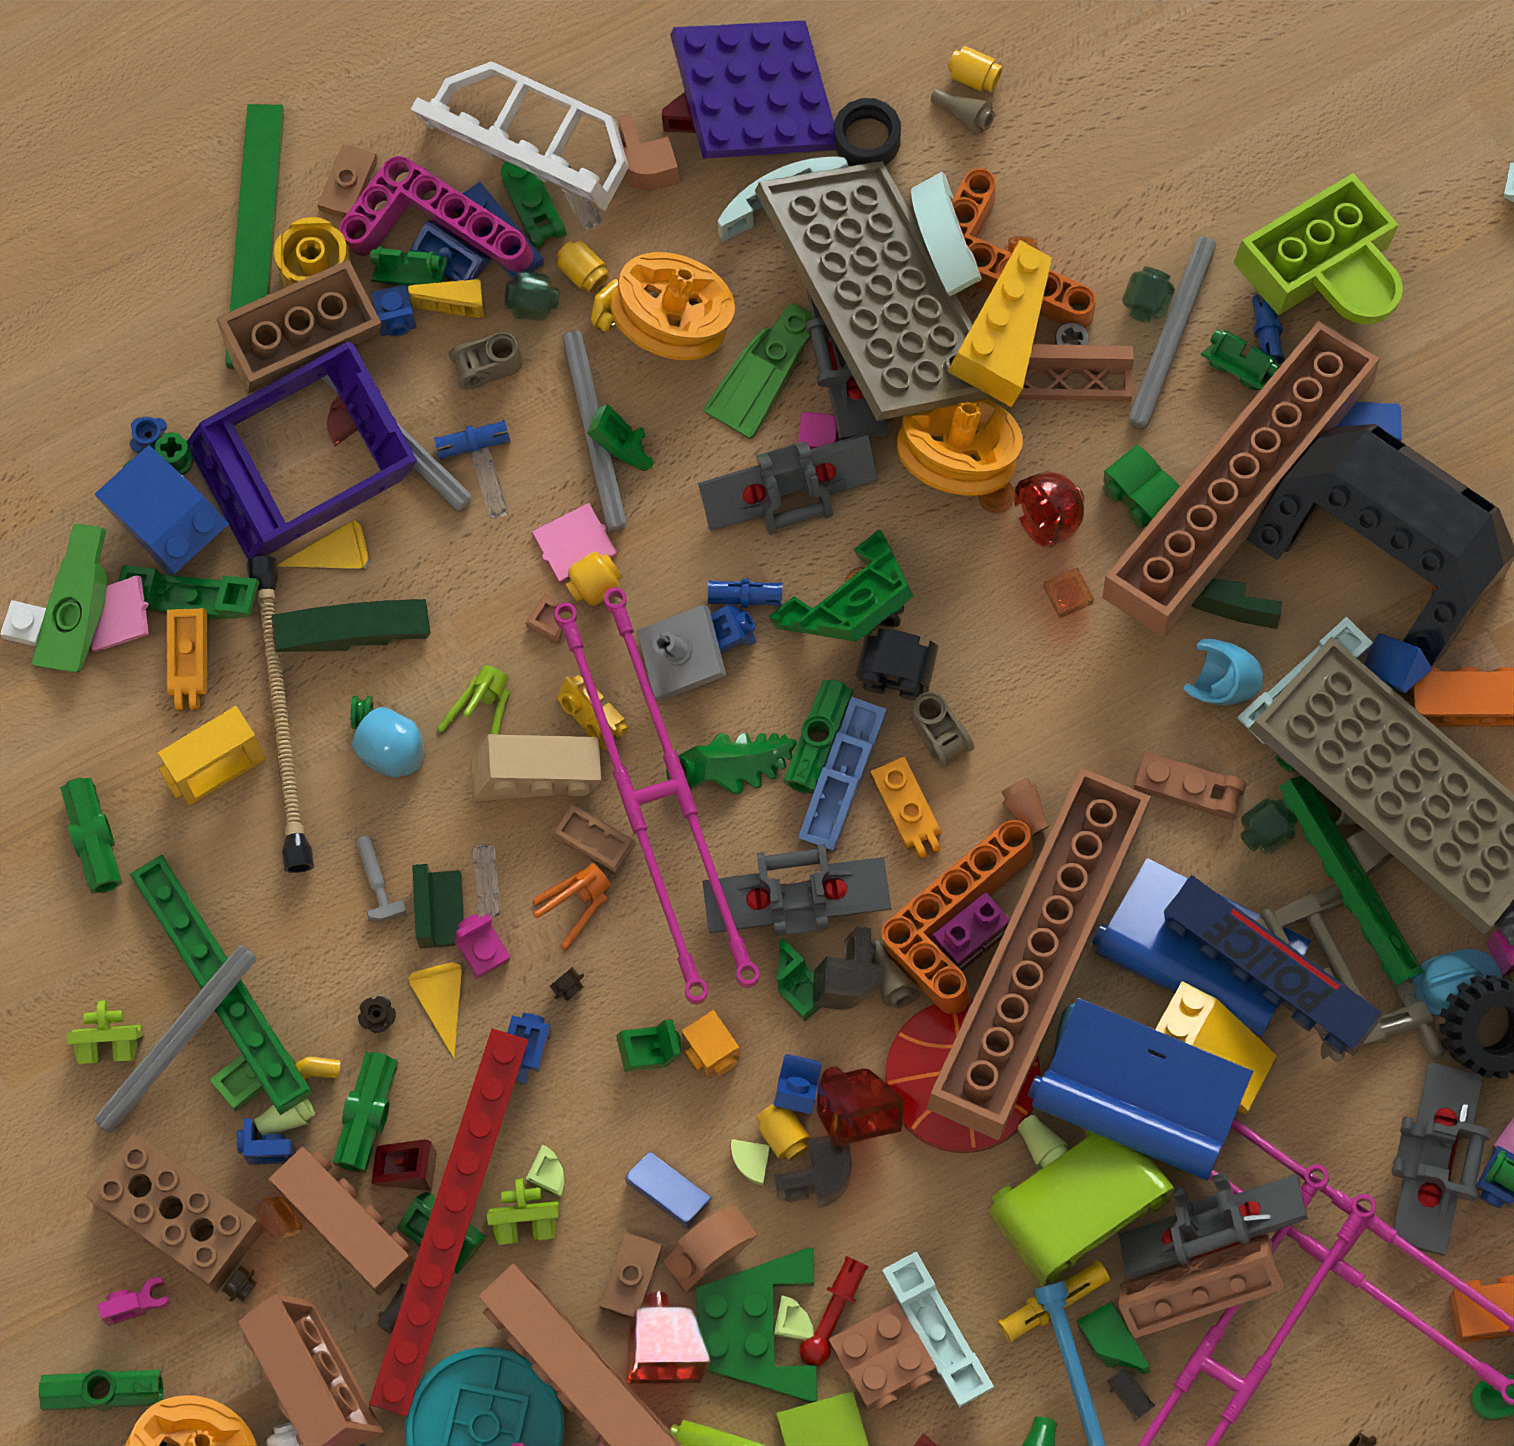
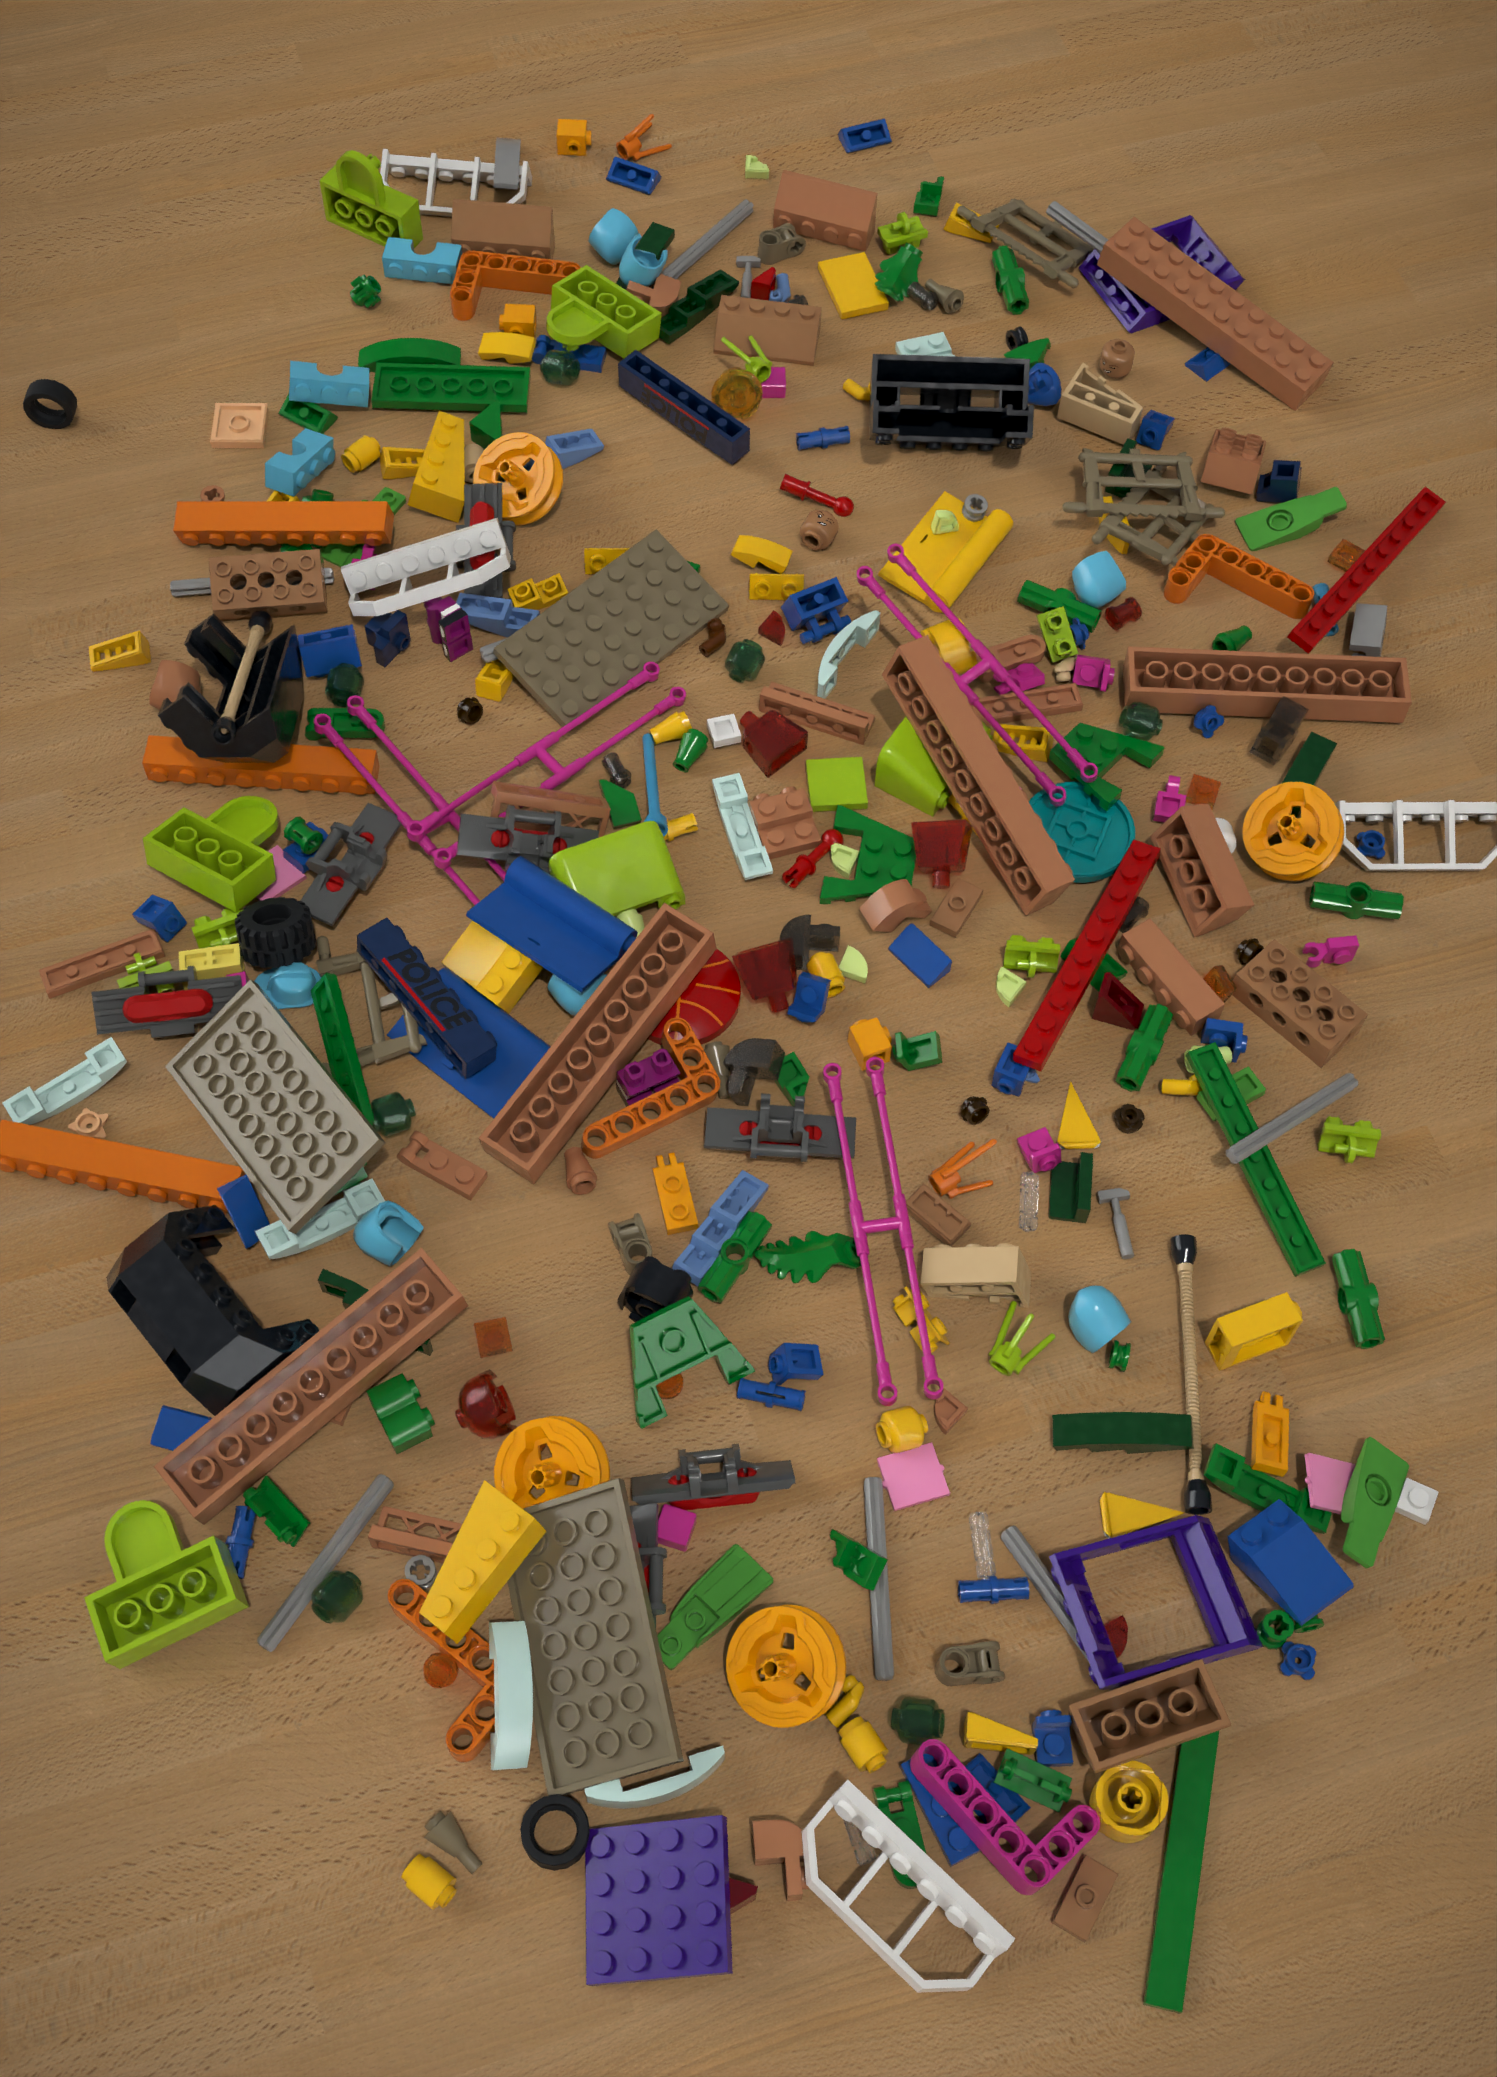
camera: 175 degrees left, 10 degrees down
light grey tile [637,605,726,701] -> none

